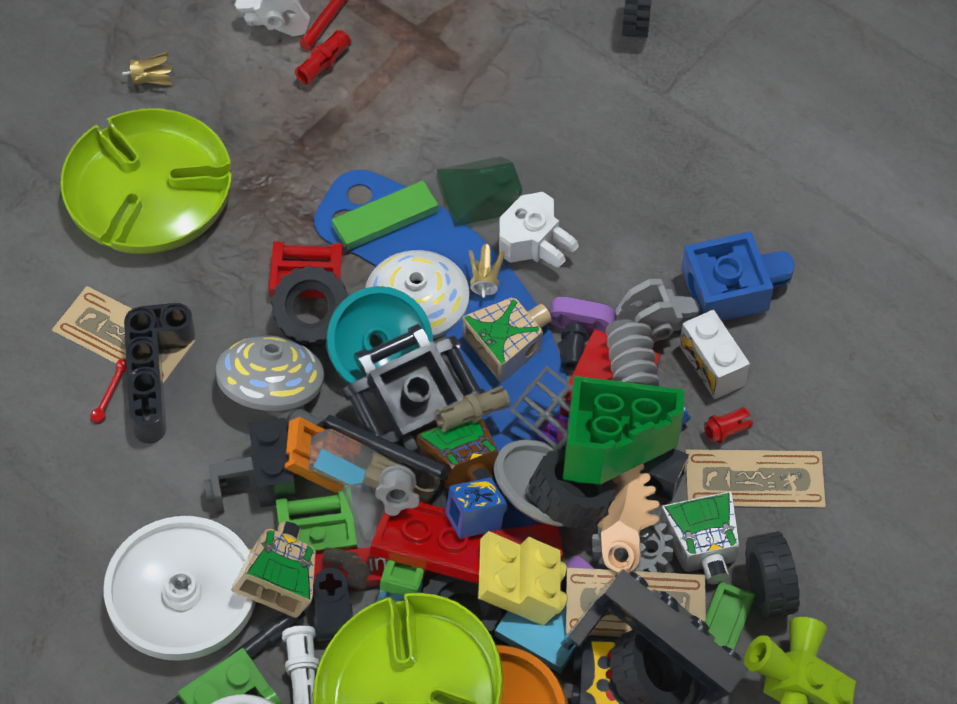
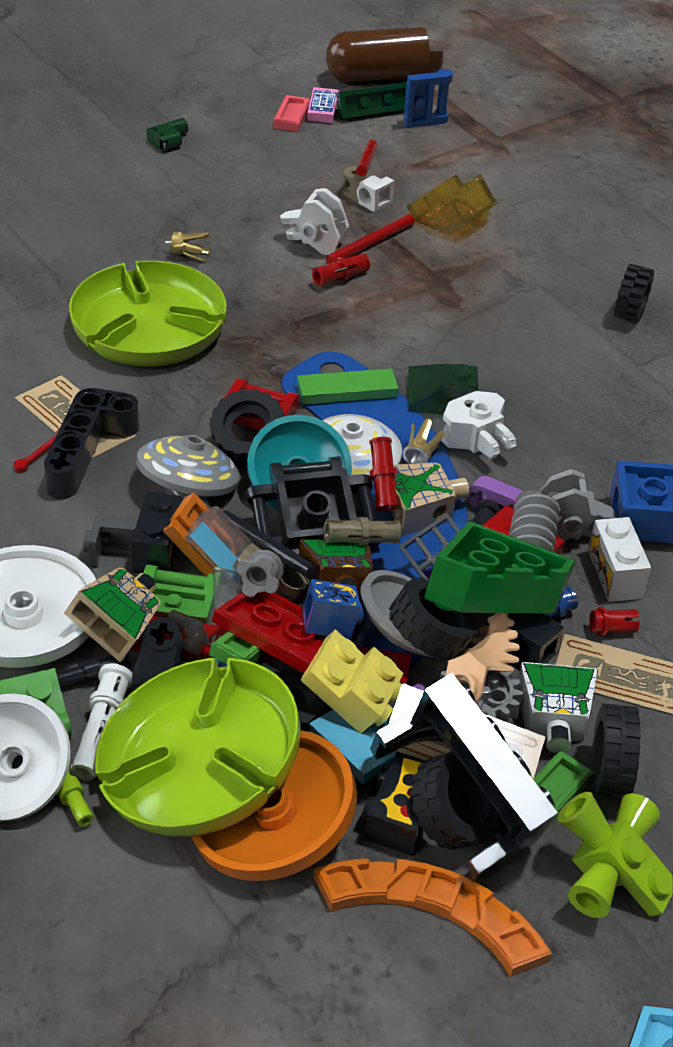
camera: 15 degrees right, 15 degrees down
none -> red pin [369,437,399,511]

